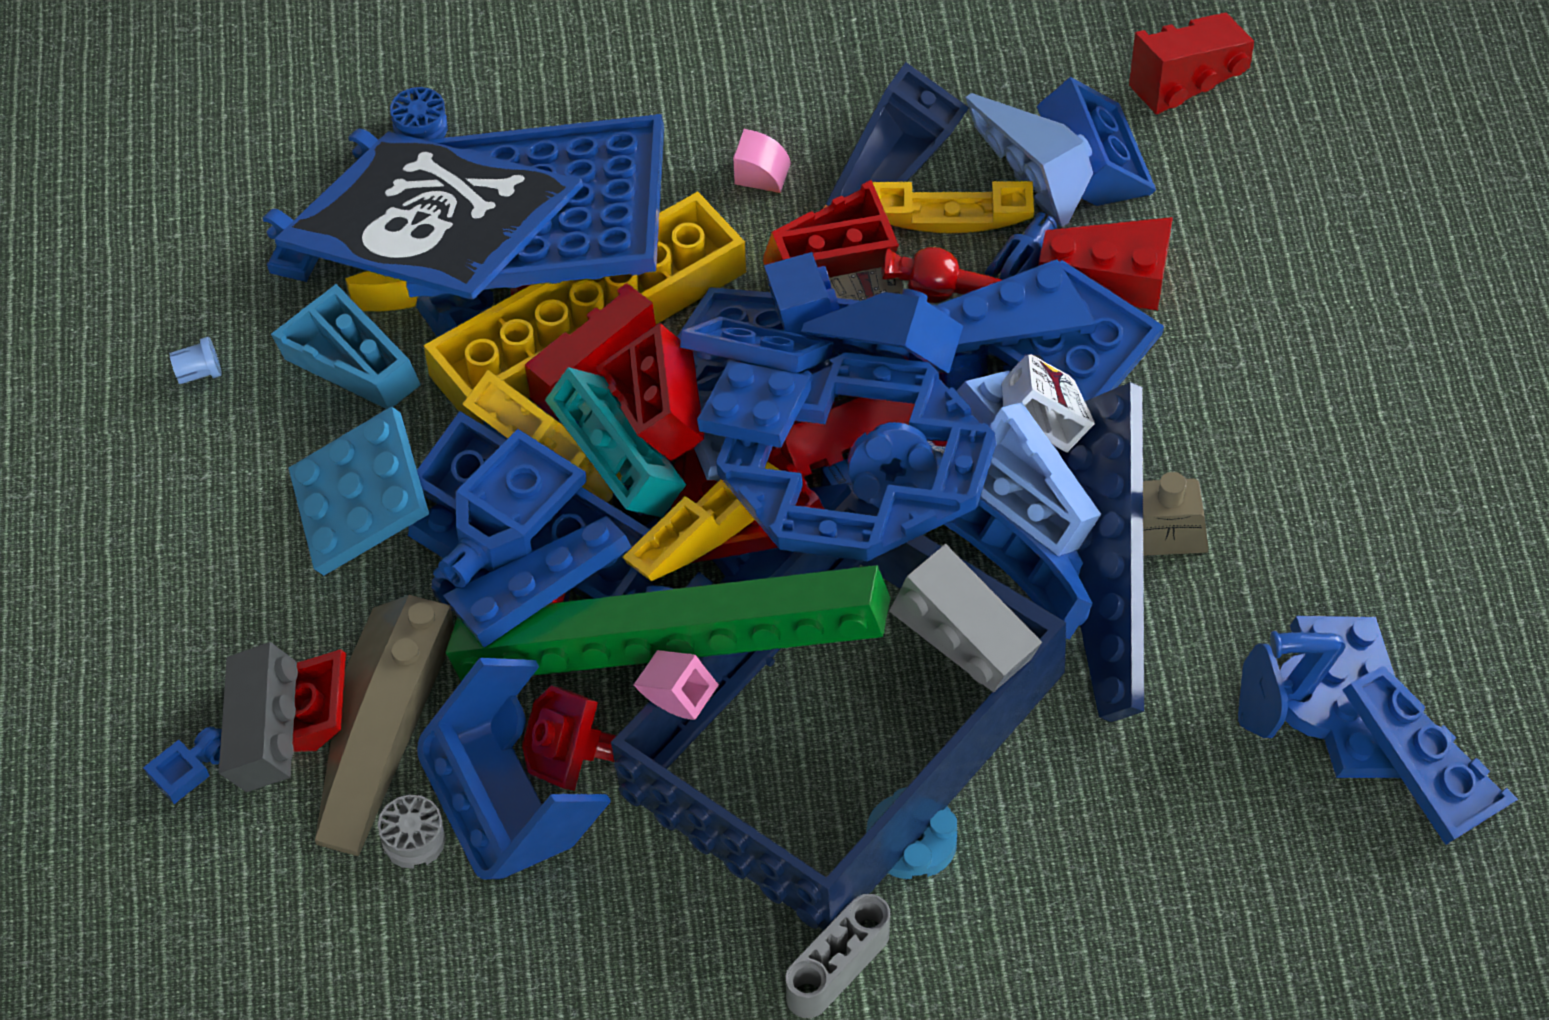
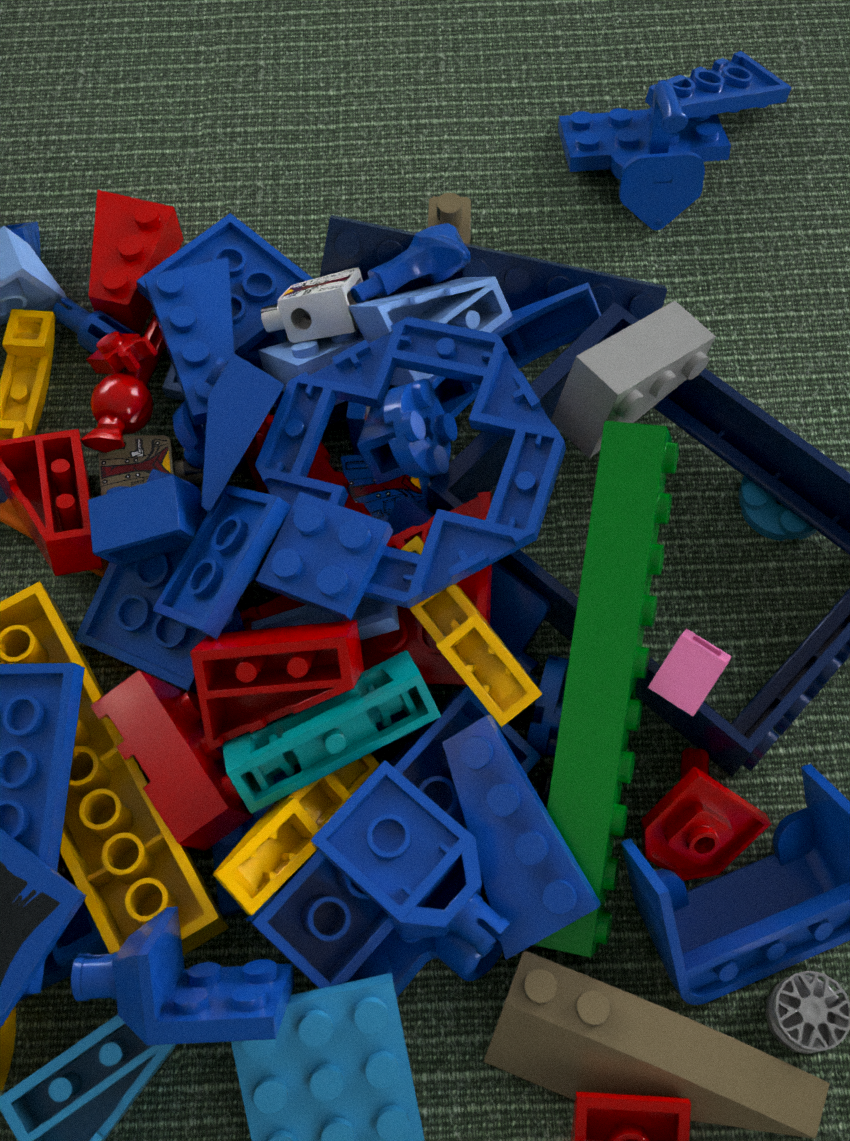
camera: 85 degrees left, 10 degrees up
none -> blue plate [71,906,295,1045]
none -> red plate [86,331,158,374]
none -> blue animal [350,223,471,304]

